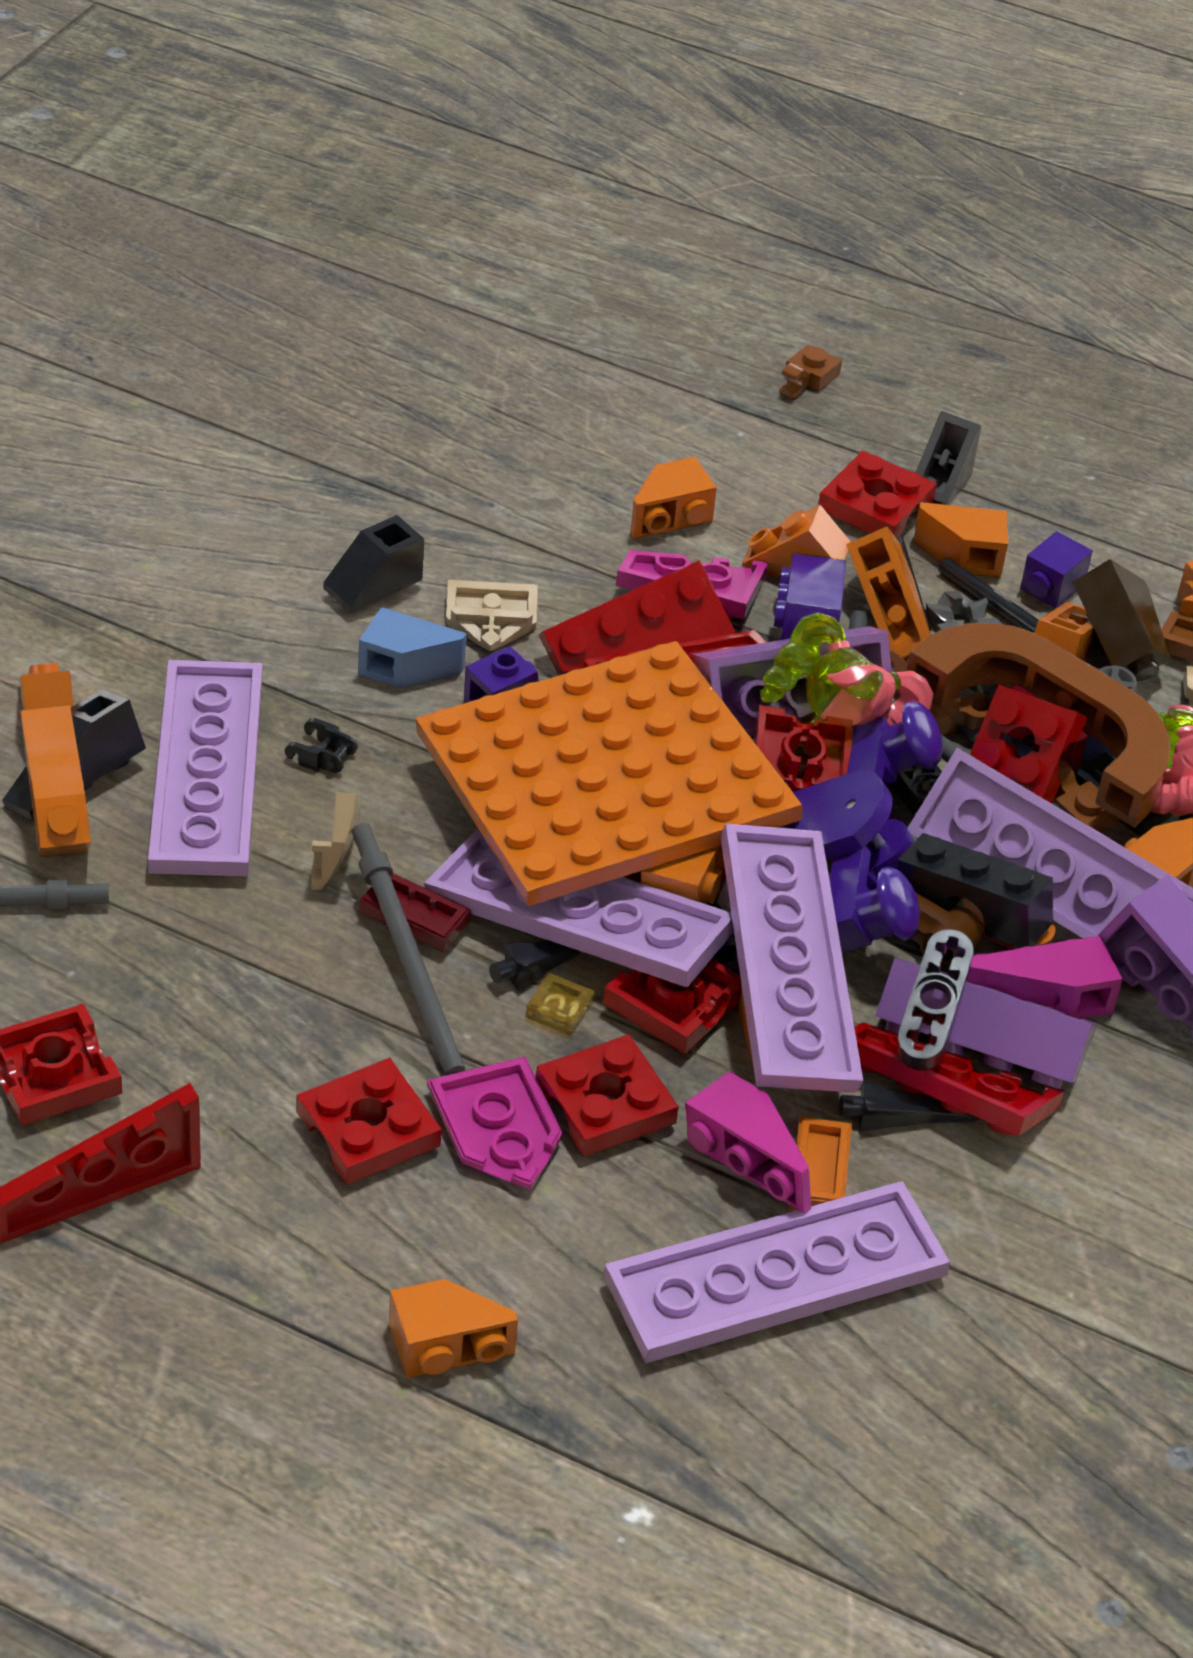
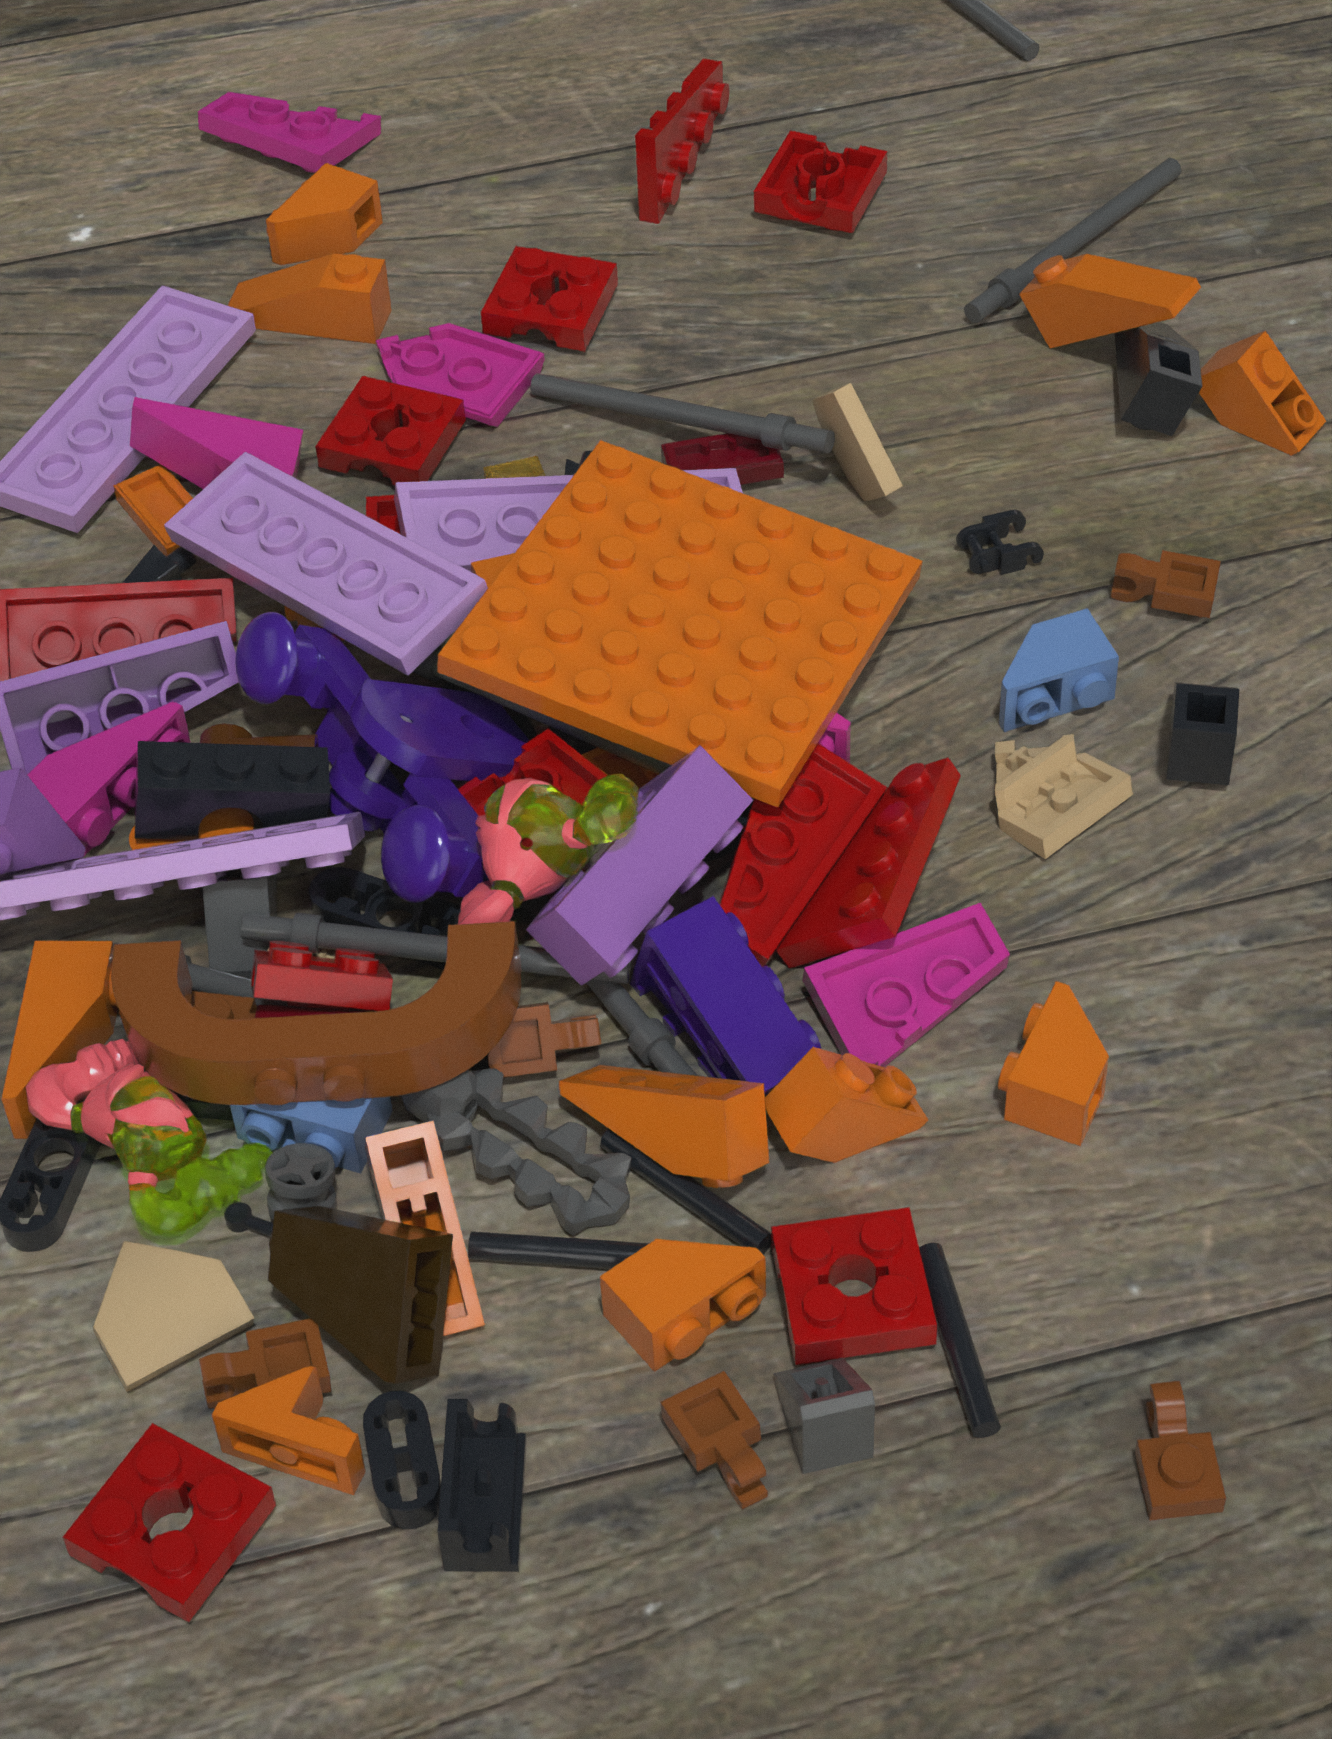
camera: 145 degrees right, 5 degrees up
lavender plate [148,660,262,877] -> none
dark purple brick [463,646,539,703] -> none
beam [897,929,973,1070] -> none
dark purple brick [1020,531,1093,608] -> none
none -> dark pink wing [198,92,381,173]
none -> orange slope [227,253,392,344]
none -> black beam [363,1391,441,1529]
none -> black hinge [437,1399,527,1572]
none -> dark orange plate [660,1371,768,1509]
none -> black bar [919,1243,1001,1438]
none -> dark orange plate [1110,550,1221,619]

